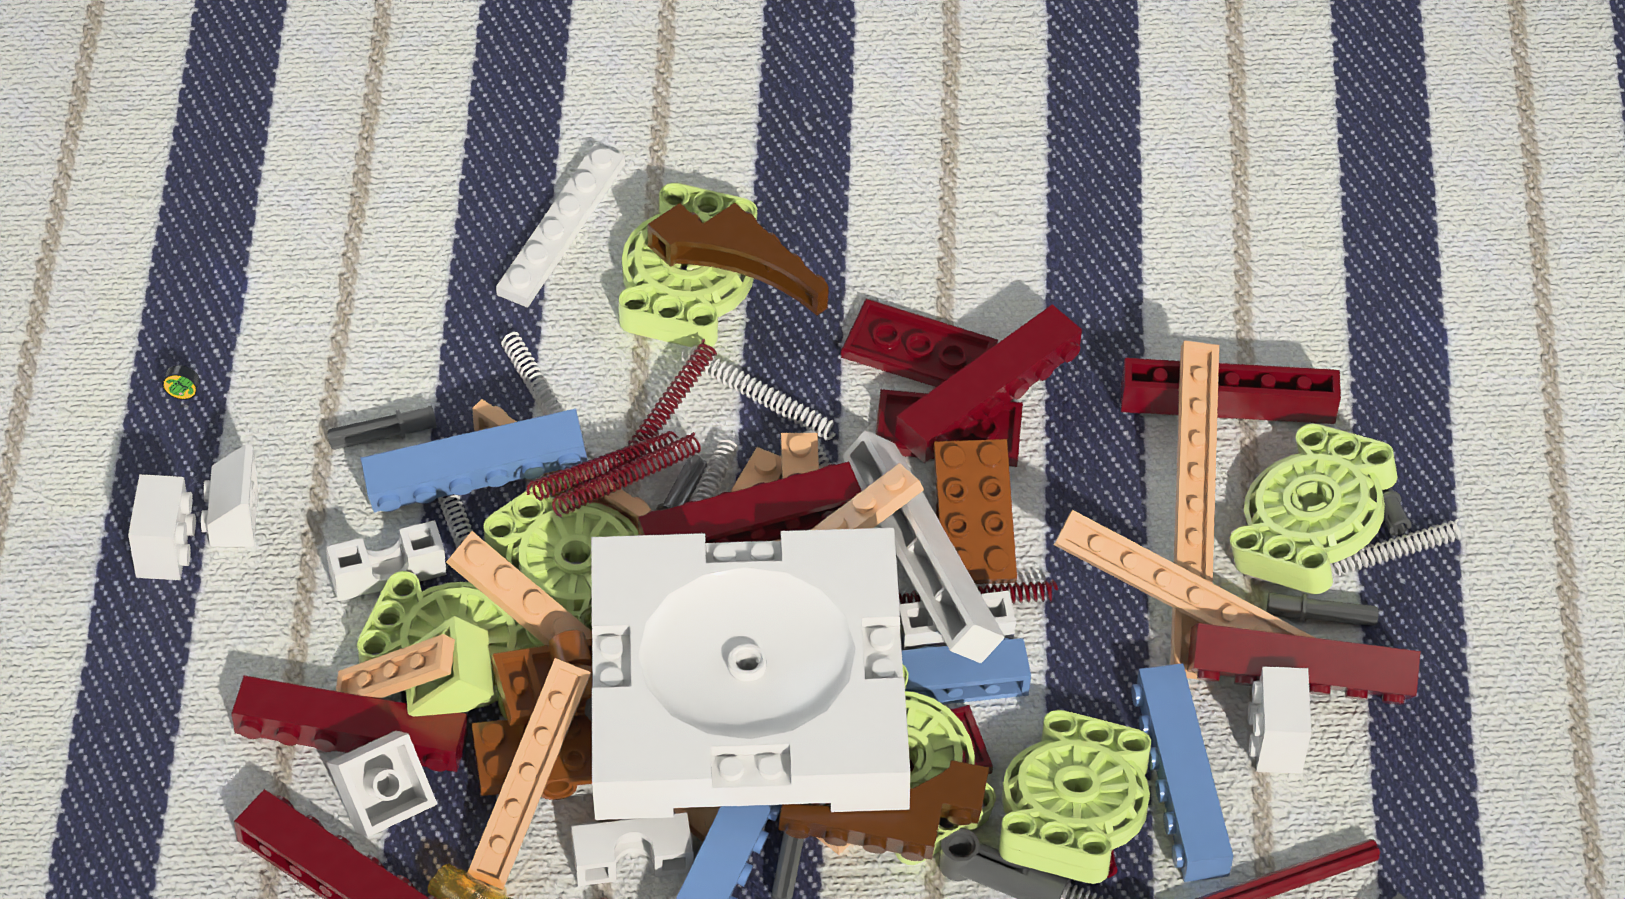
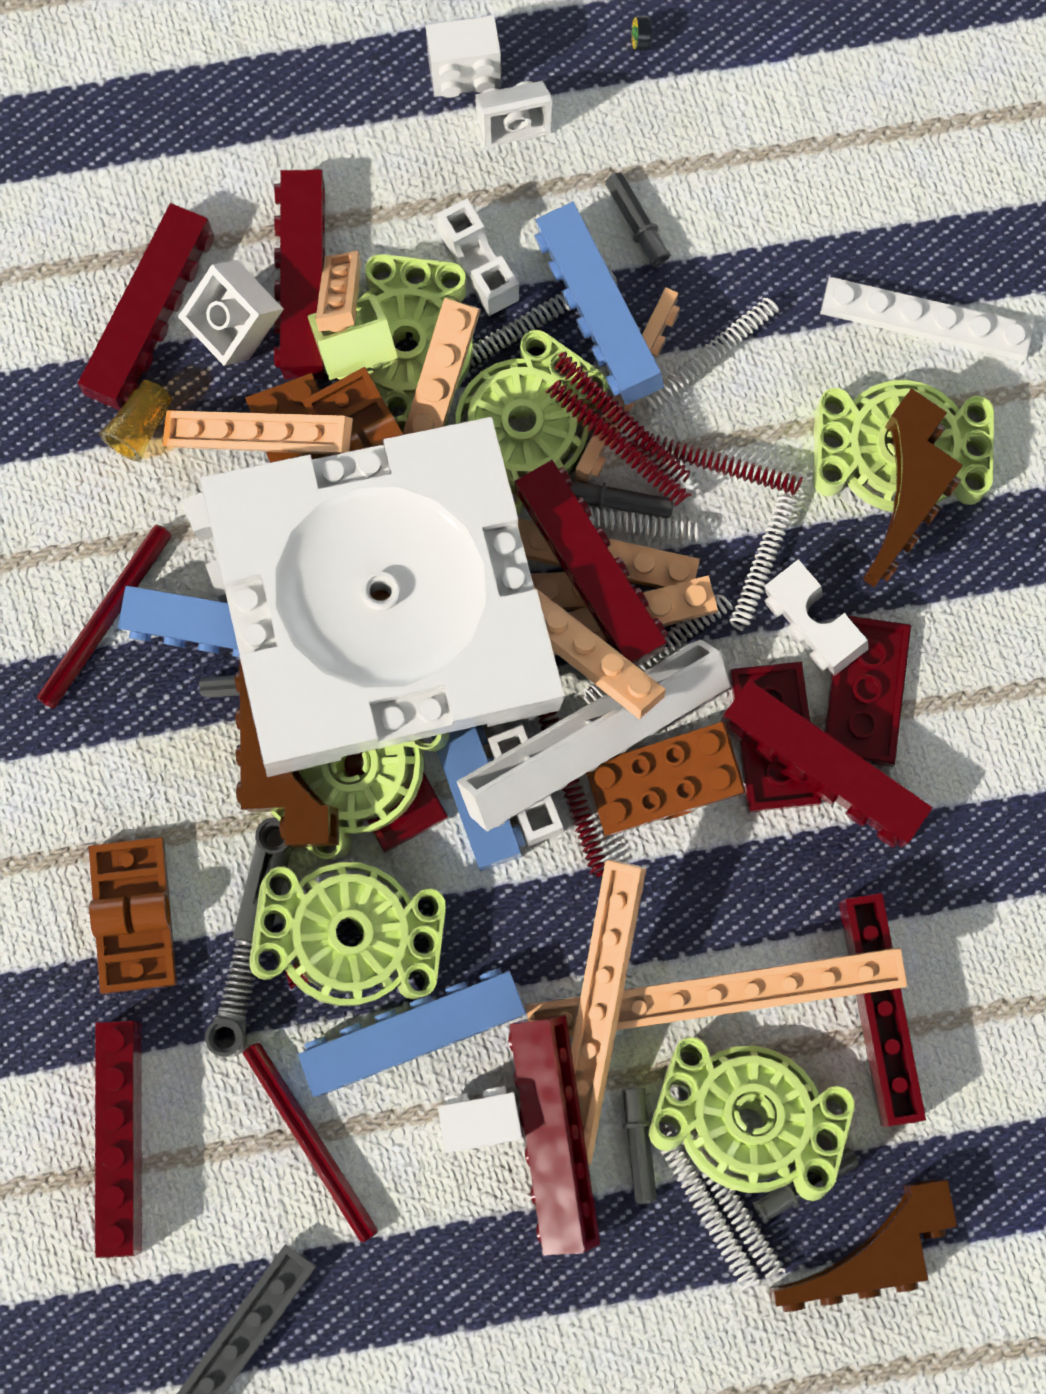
camera: 80 degrees right, 25 degrees up
none -> white piece [659,1122,762,1290]
none -> white arch [764,559,868,676]
none -> reddish brown arch [769,1179,957,1312]

